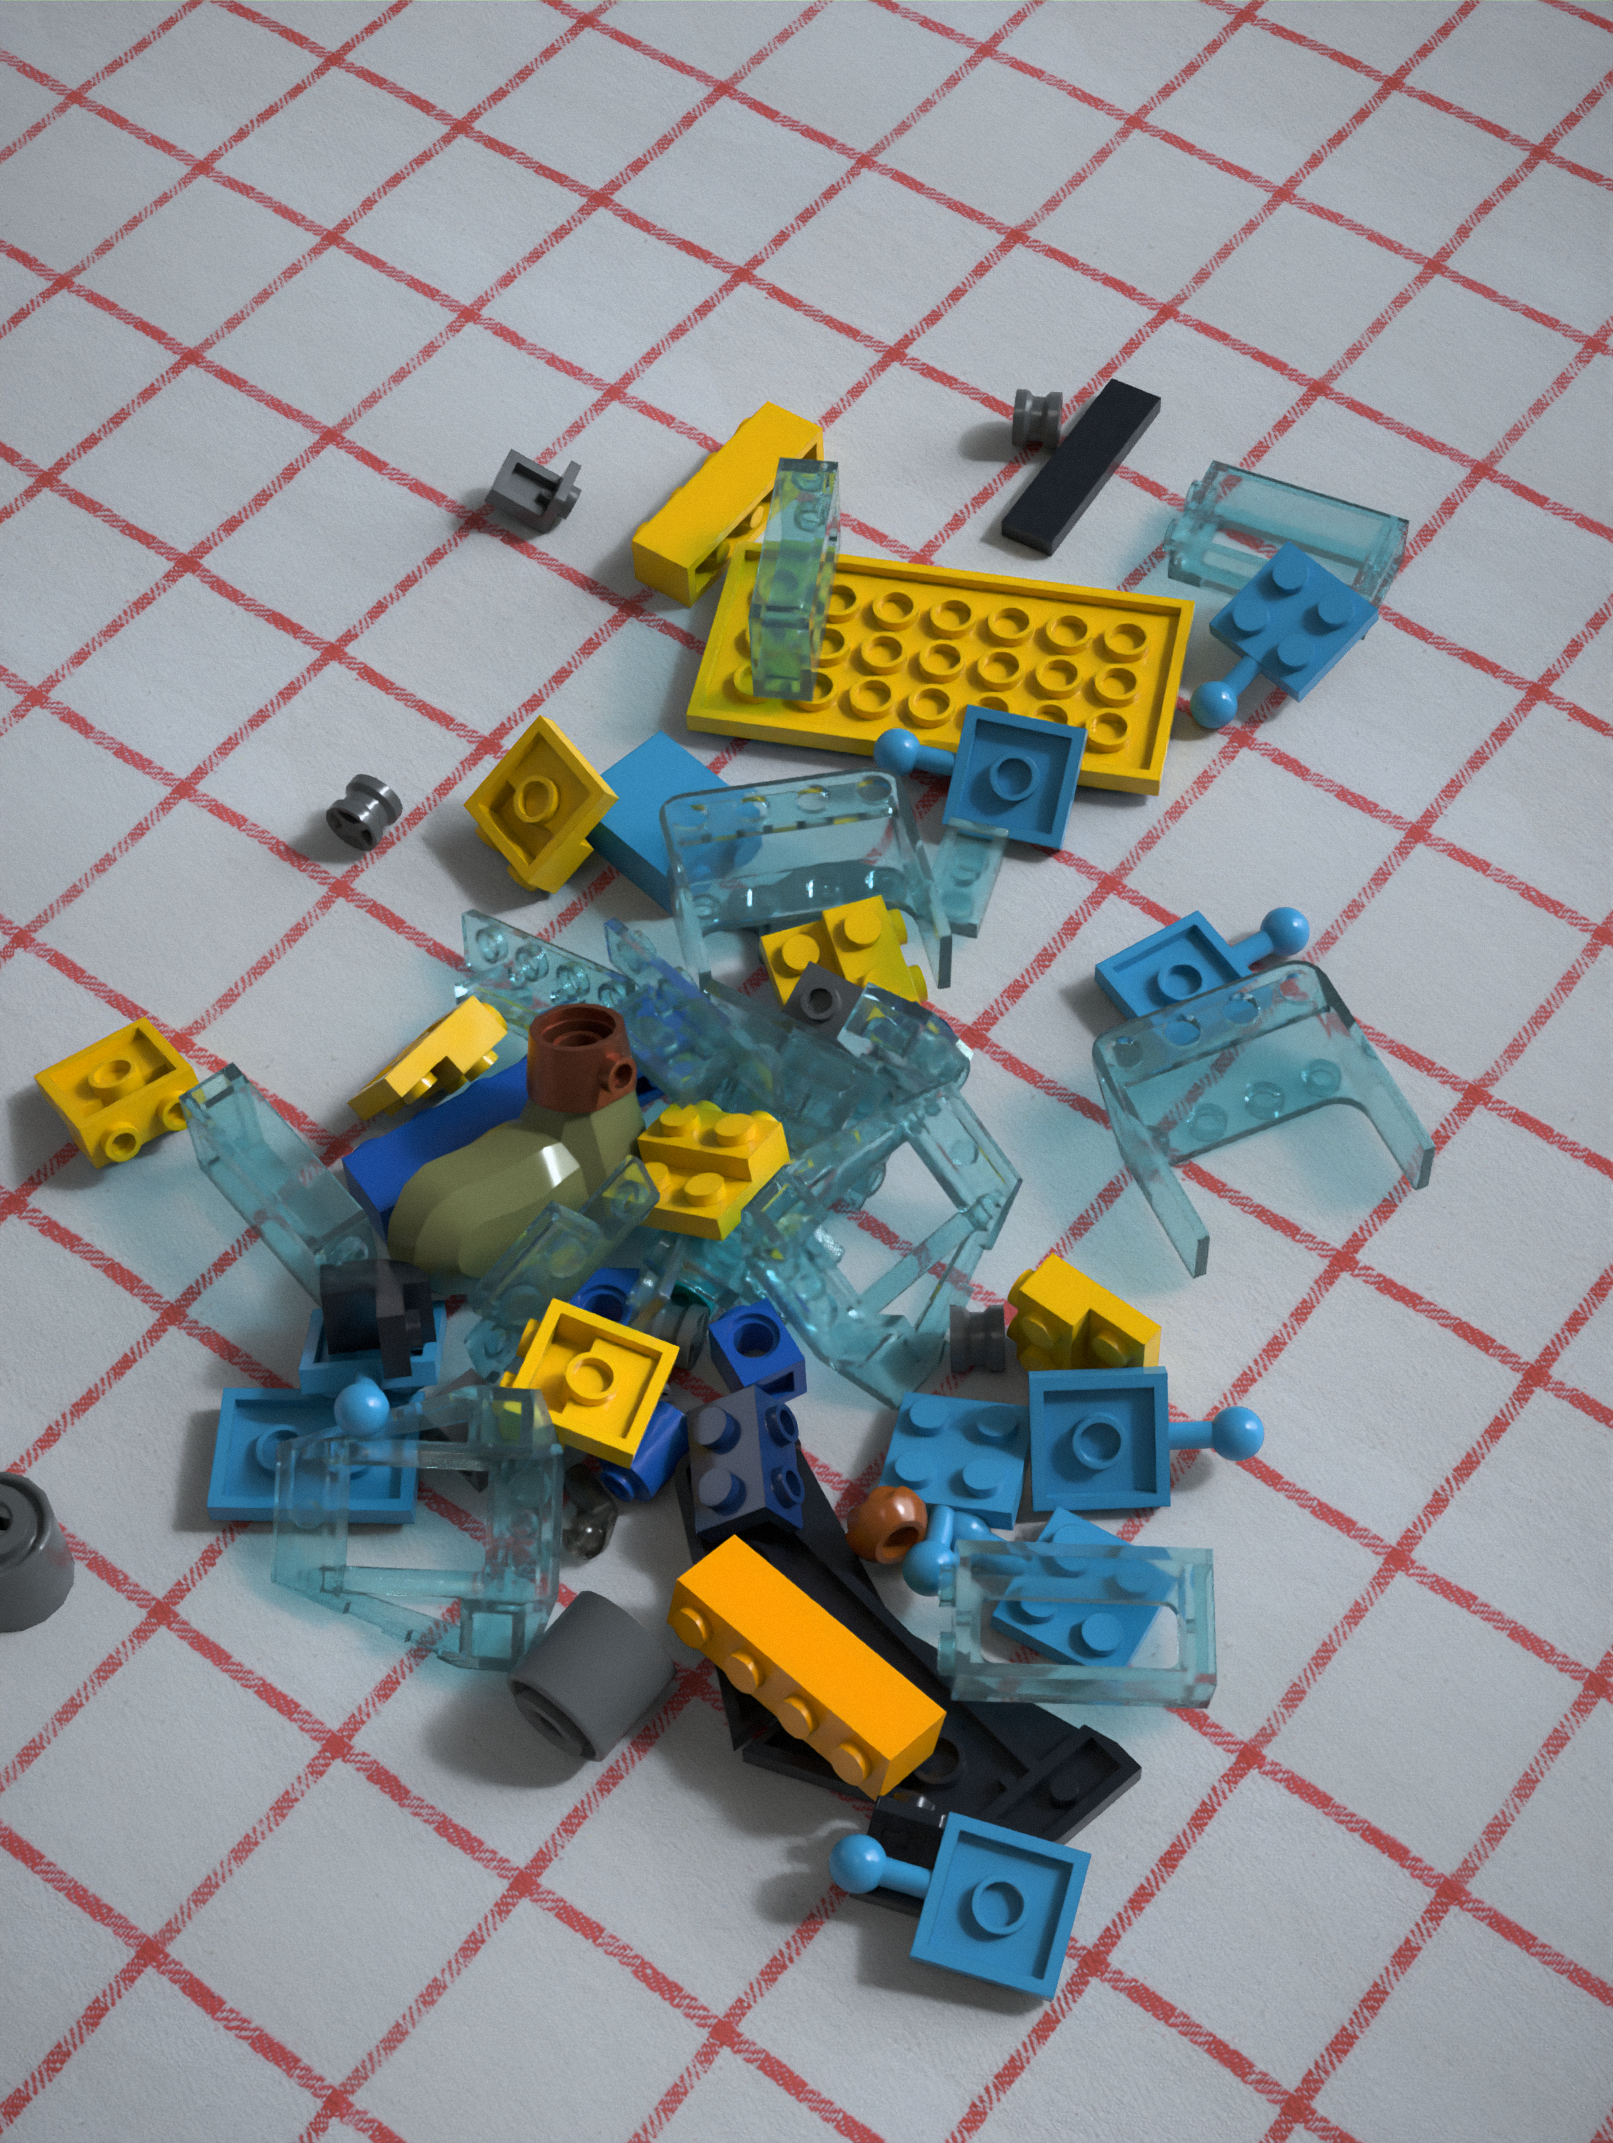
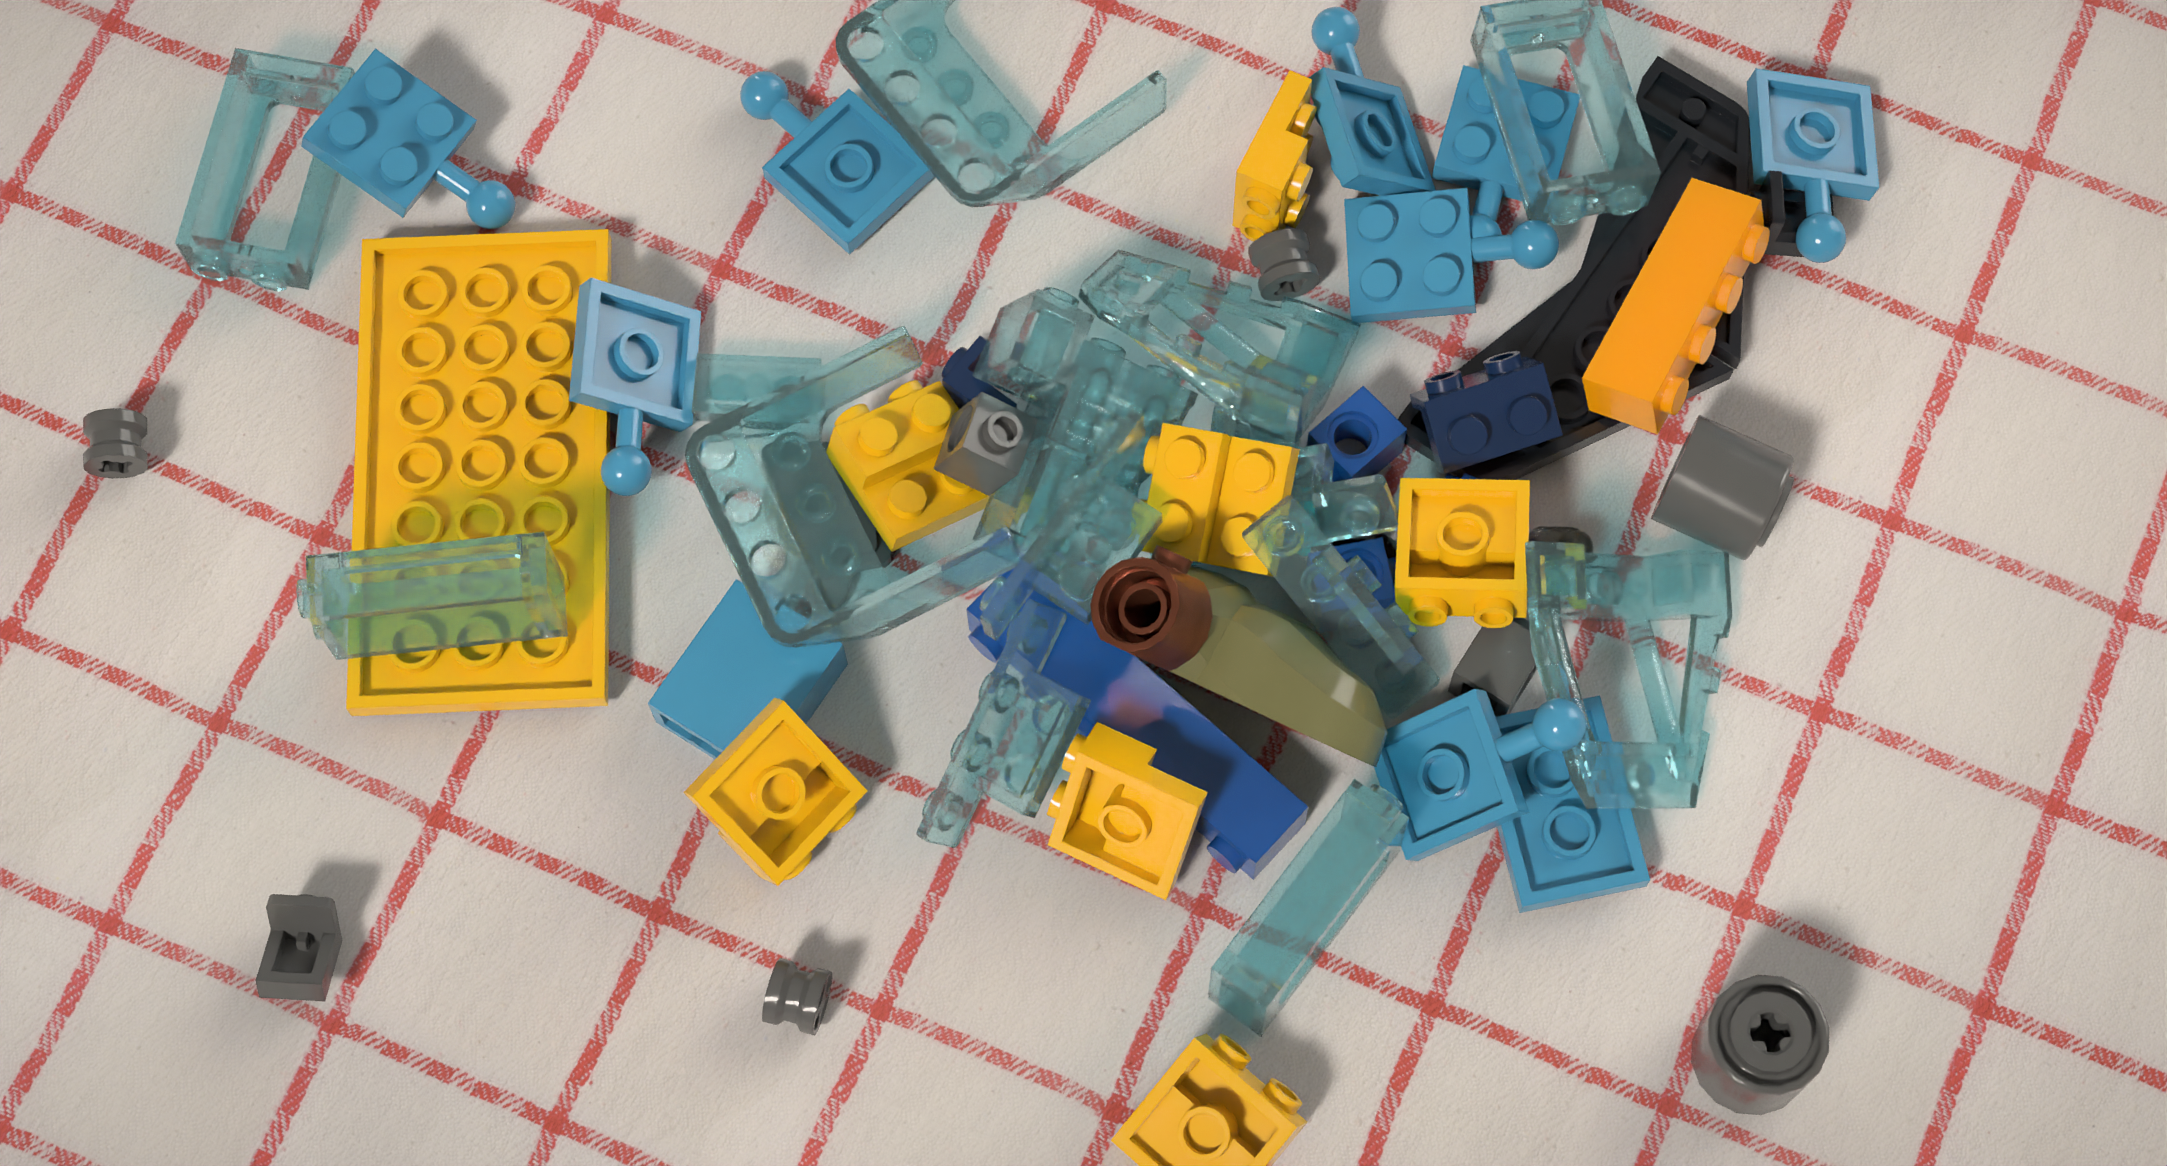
camera: 105 degrees left, 15 degrees up
black brick [320,1259,437,1379] -> none
yellow brick [631,401,824,608] -> none
dark orange plate [845,1486,928,1564] -> none
black tile [1001,378,1161,556] -> none

